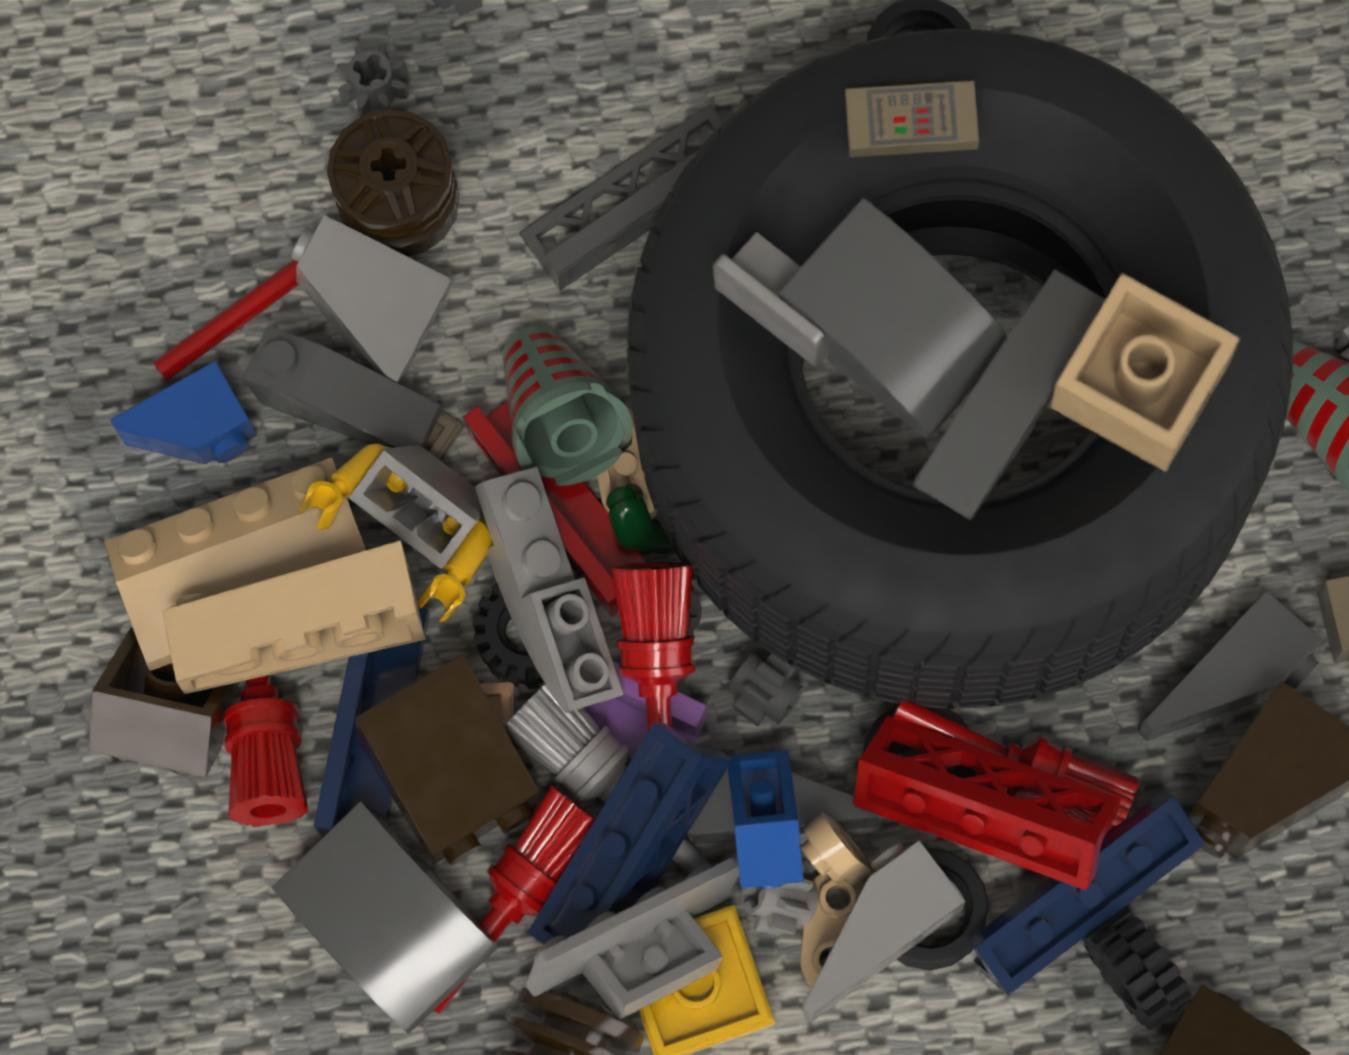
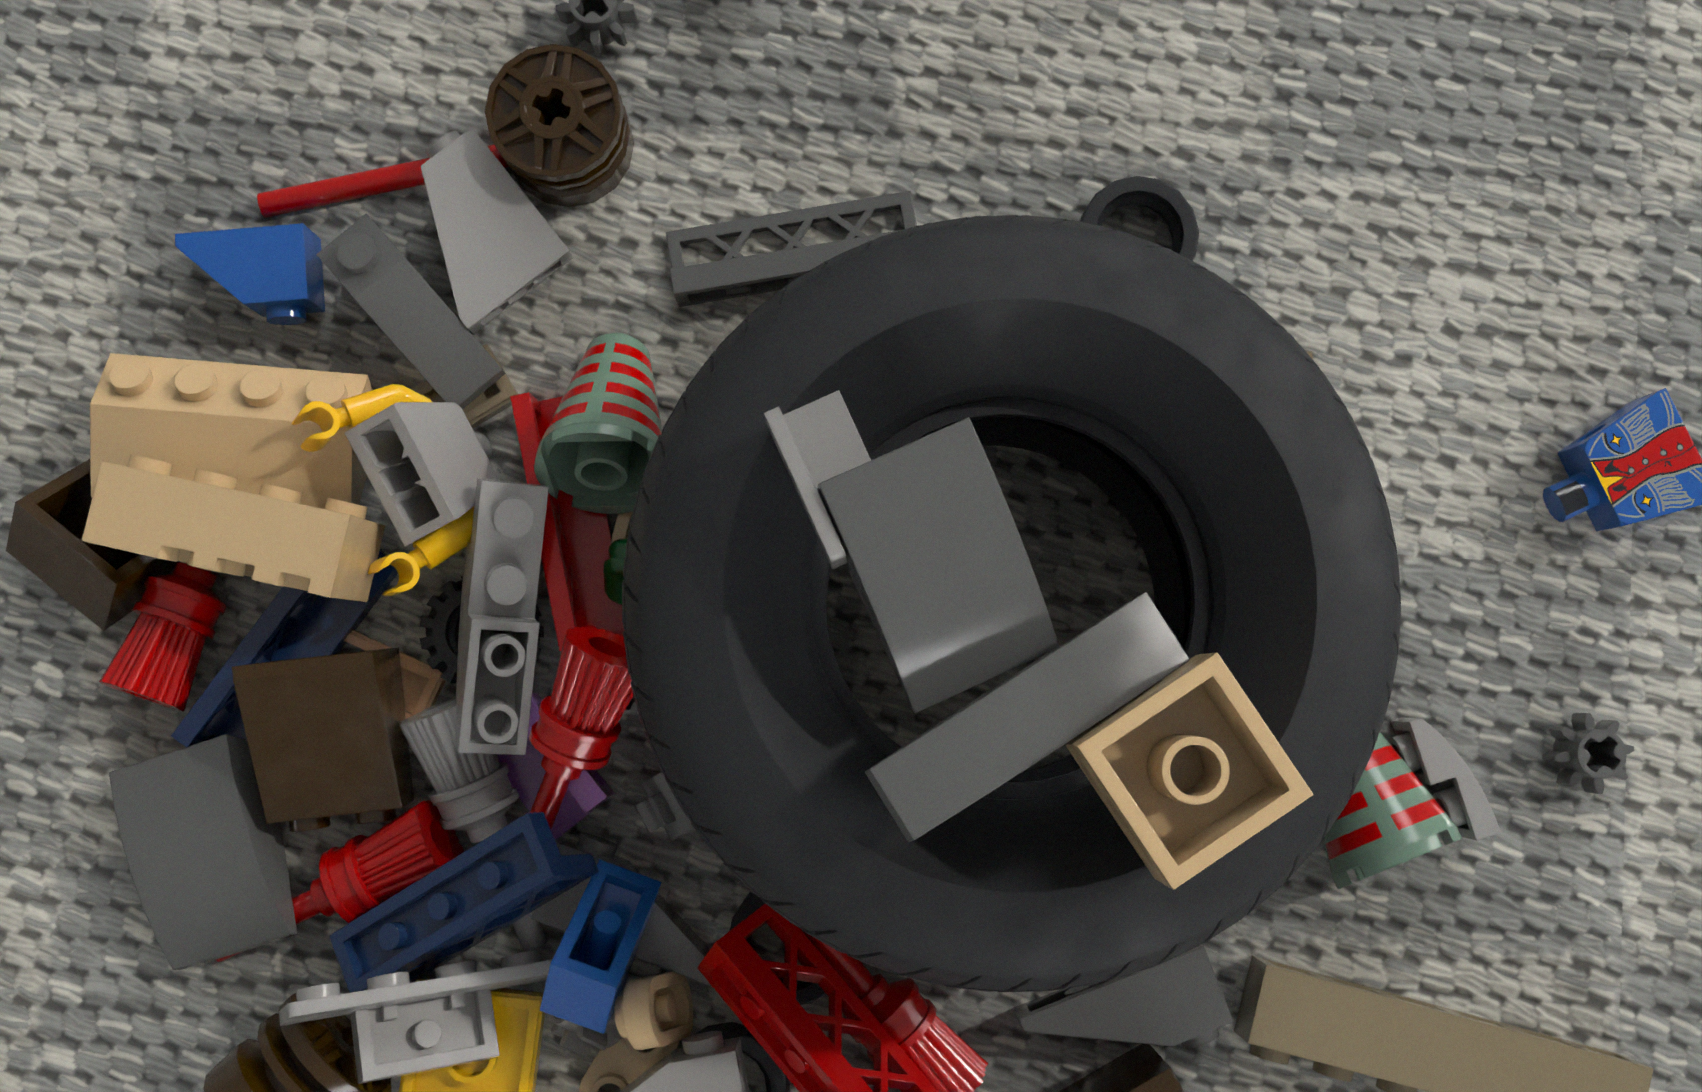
camera: 15 degrees right, 10 degrees up
dark tan tile [845,81,979,157] -> none

